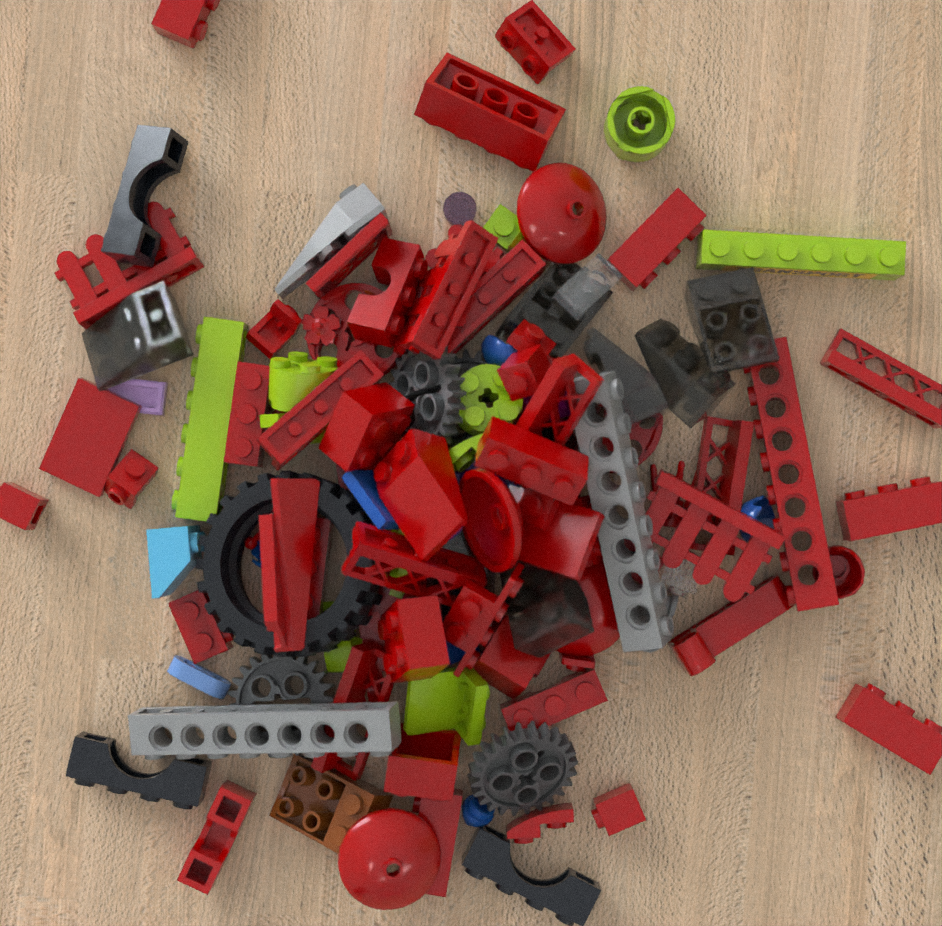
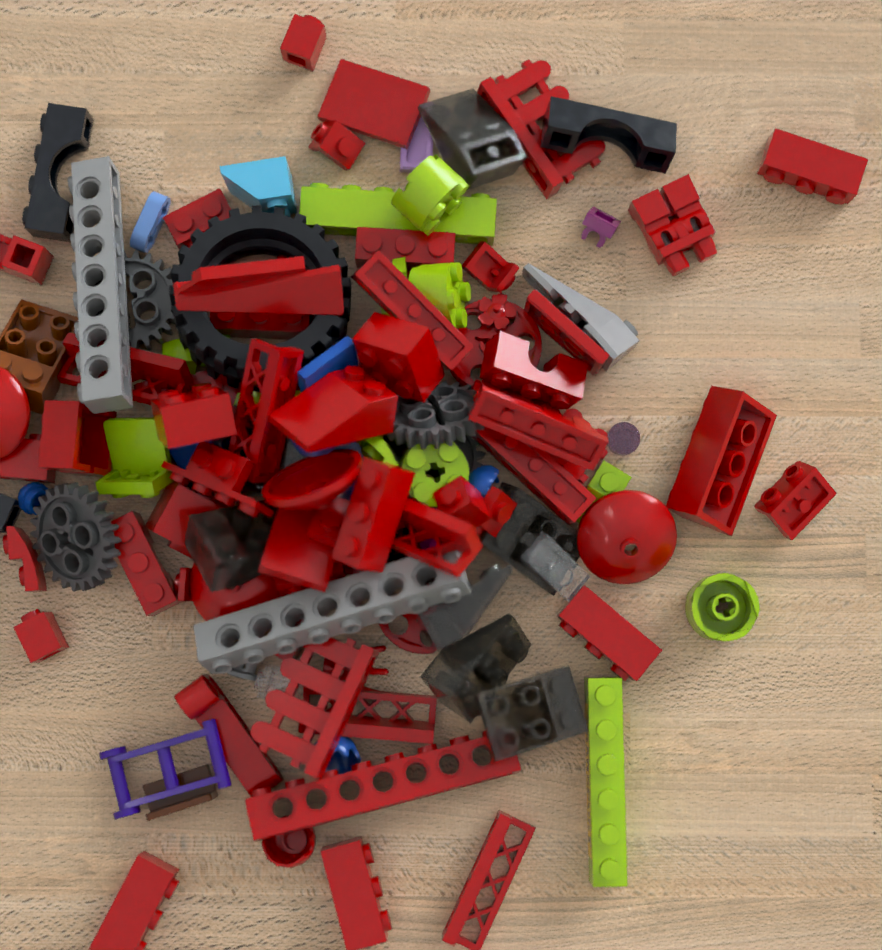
camera: 85 degrees right, 5 degrees down
none -> dark purple piece [99,719,232,820]
none -> reddish brown panel [143,764,218,821]
none -> lime brick [391,154,469,236]
none -> magenta tile [581,206,621,248]
none -> red hips [628,174,717,277]

